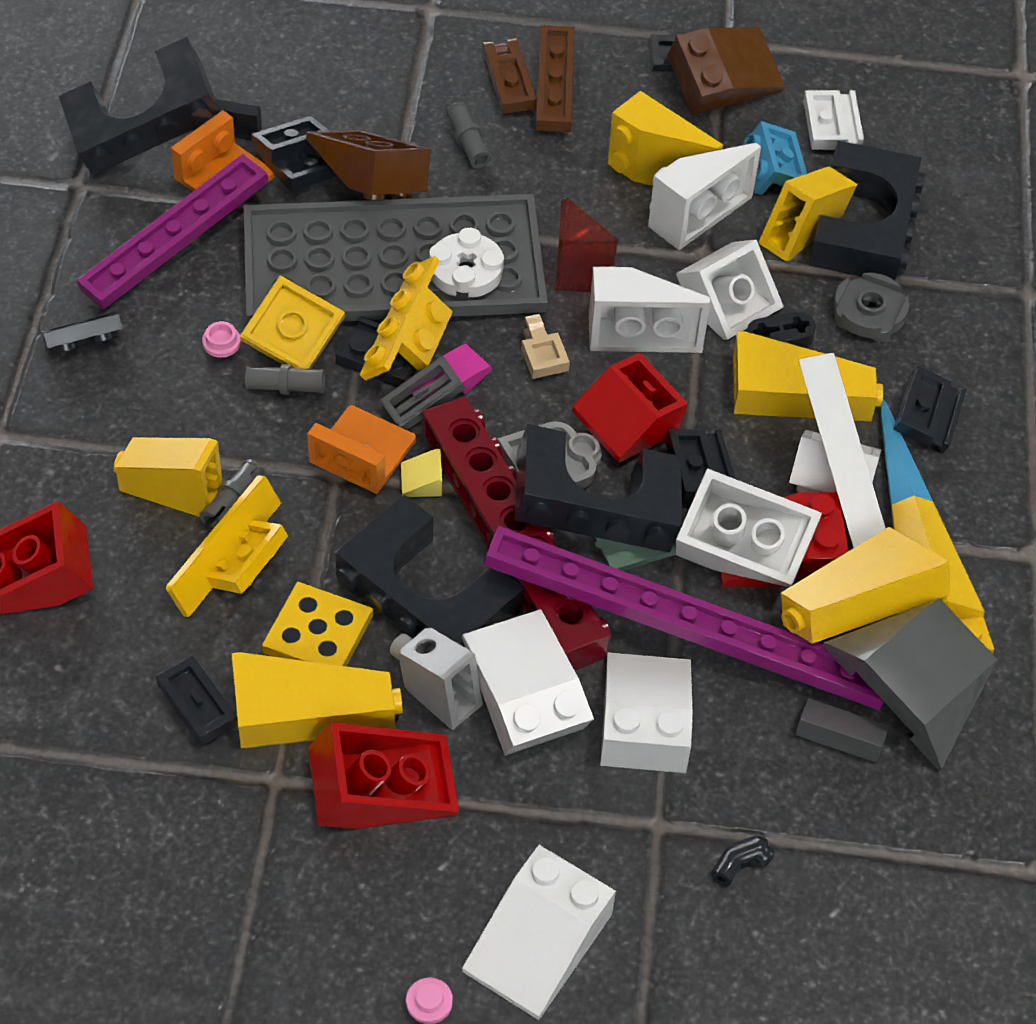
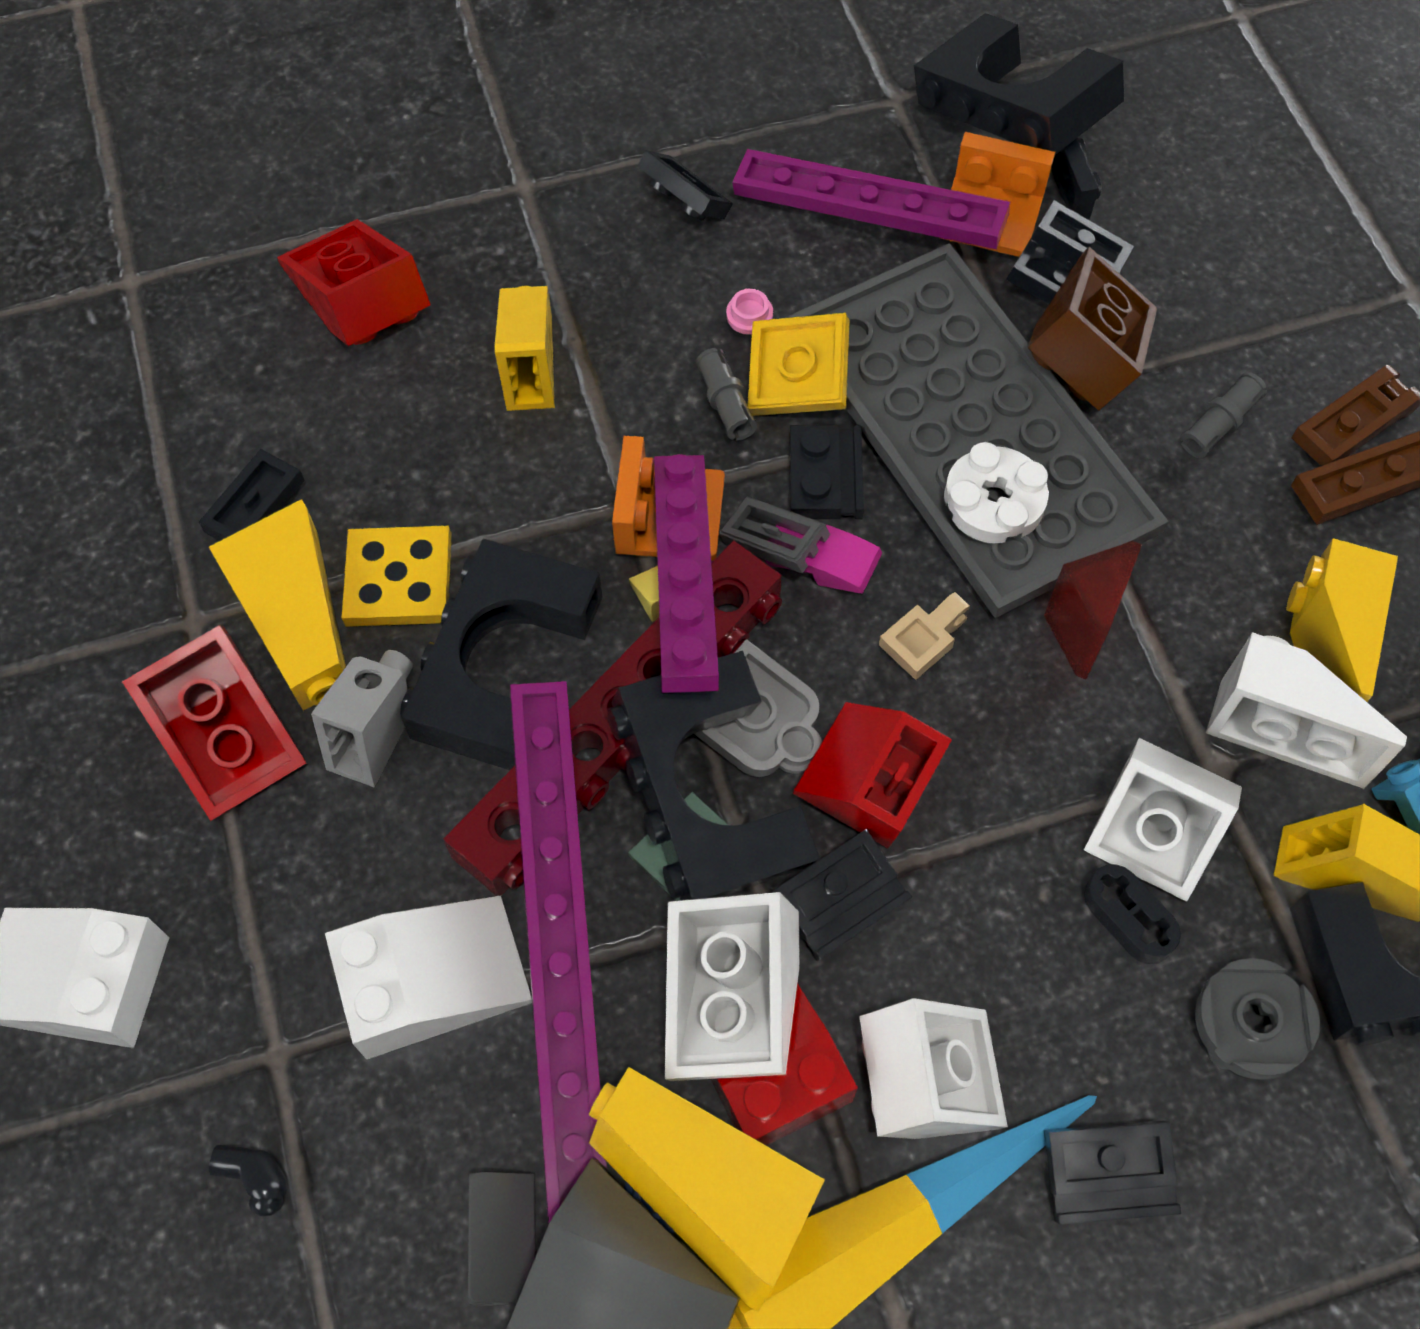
camera: 70 degrees right, 10 degrees up
yellow bracket [166,475,288,617] -> none
dark grey pin [200,459,266,530] -> none
yellow bracket [360,256,453,380] -> none
white slope [462,609,594,756] -> none
white slope [589,267,710,353] -> none
yellow slope [733,331,883,422] -> none
white sticker [799,353,886,548] -> none
none -> magenta plate [654,454,719,693]

